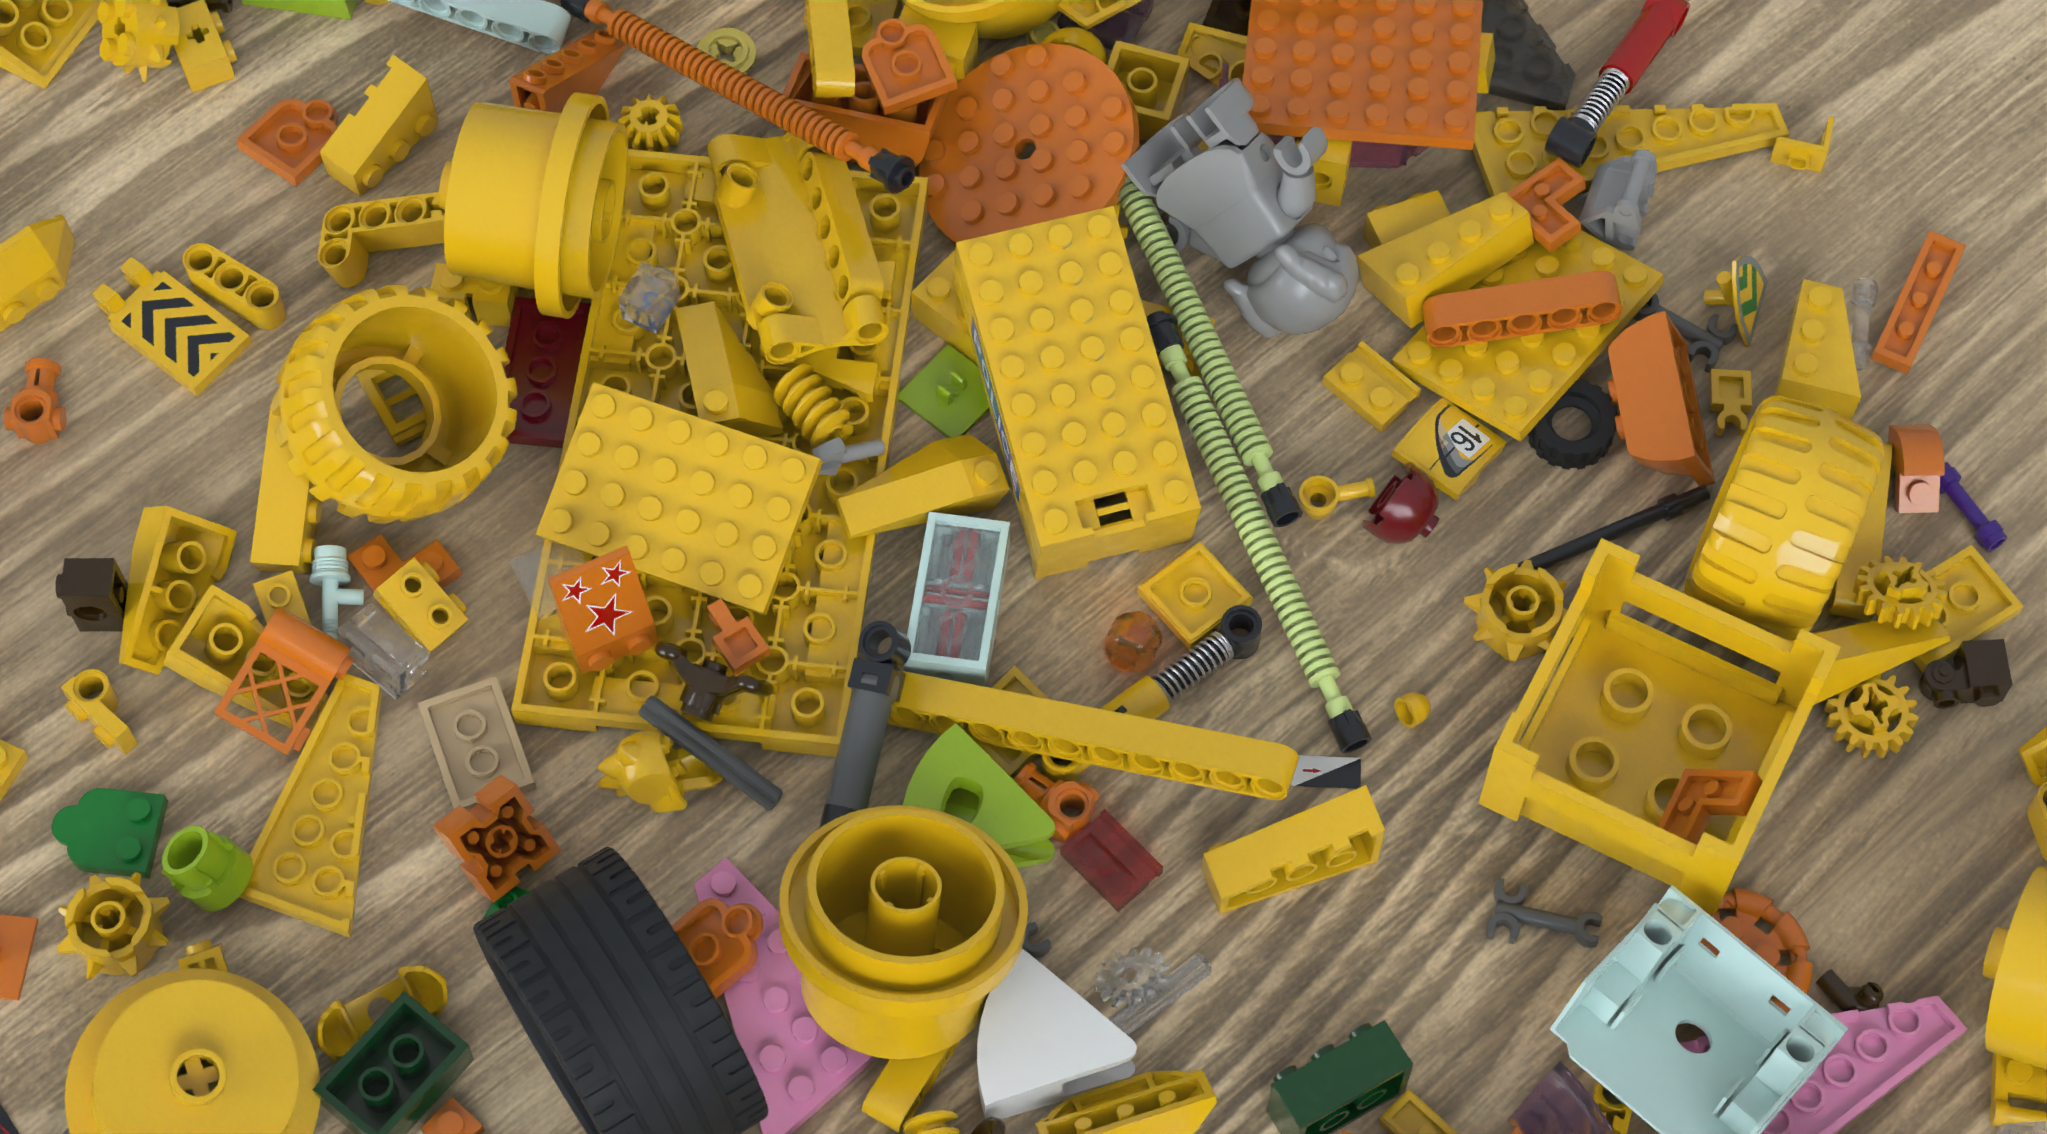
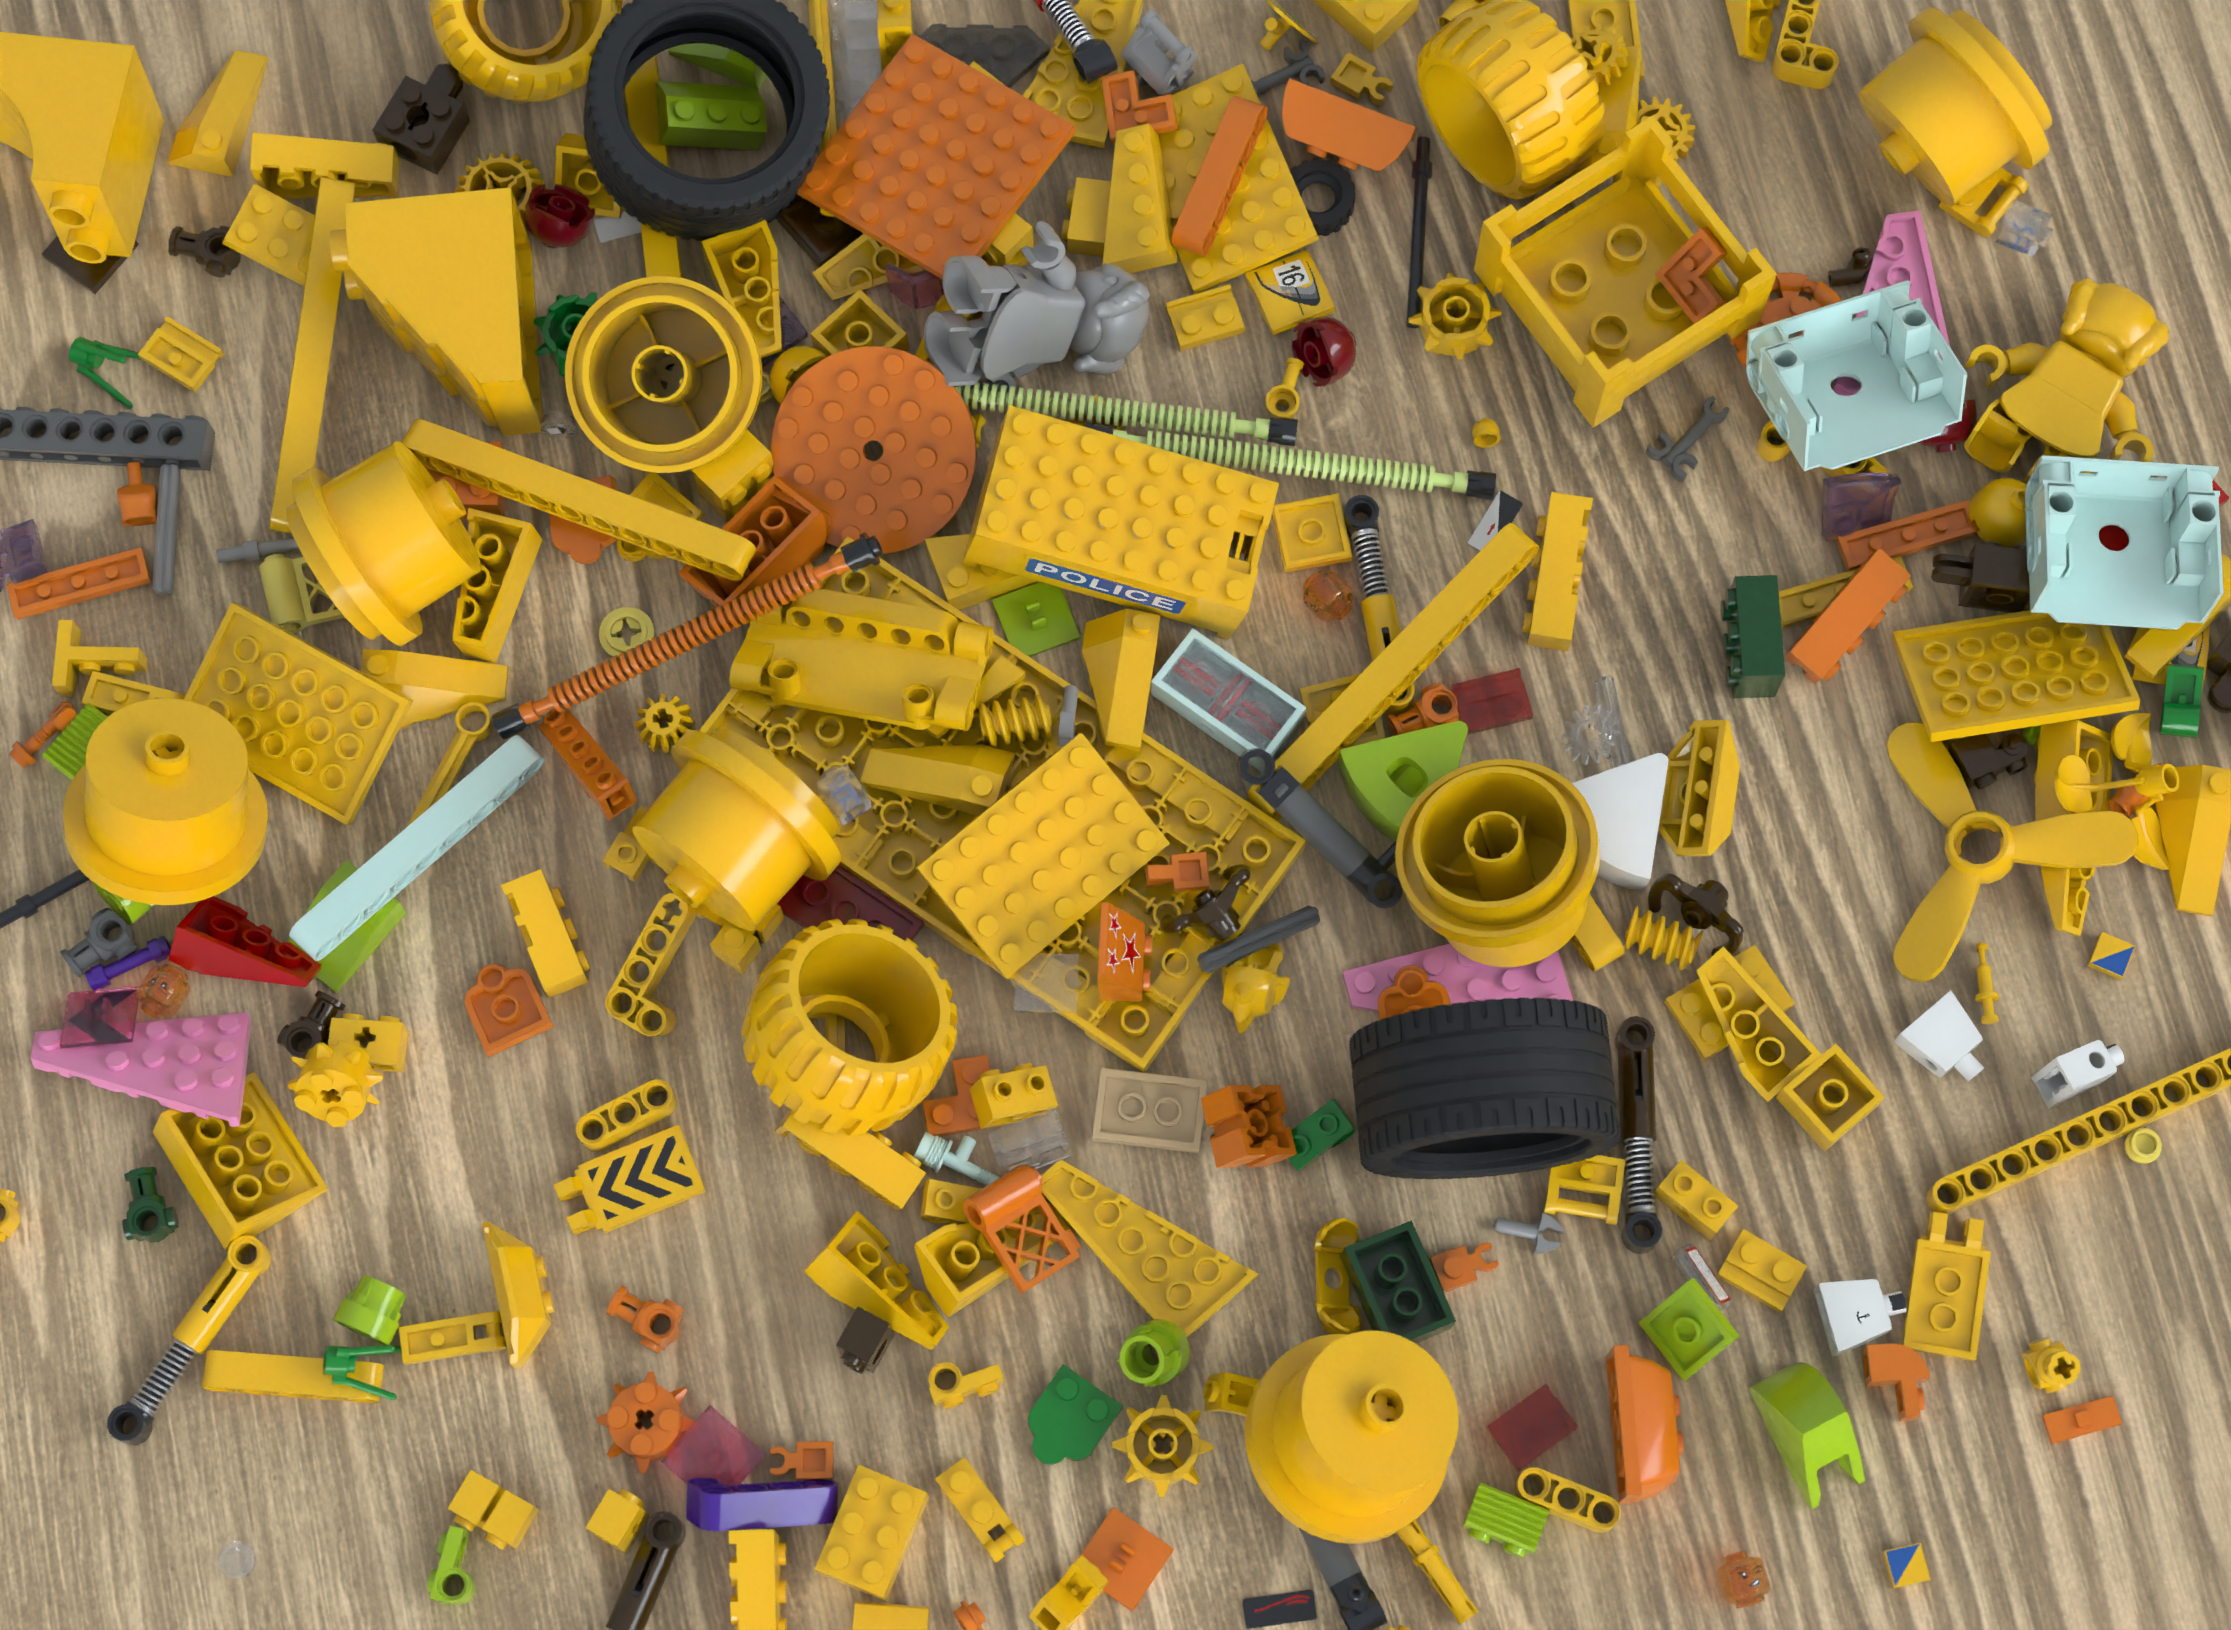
camera: 60 degrees left, 10 degrees up
orange plate [862,18,957,115] -> none
dark brown brick [1919,639,2013,709] -> none

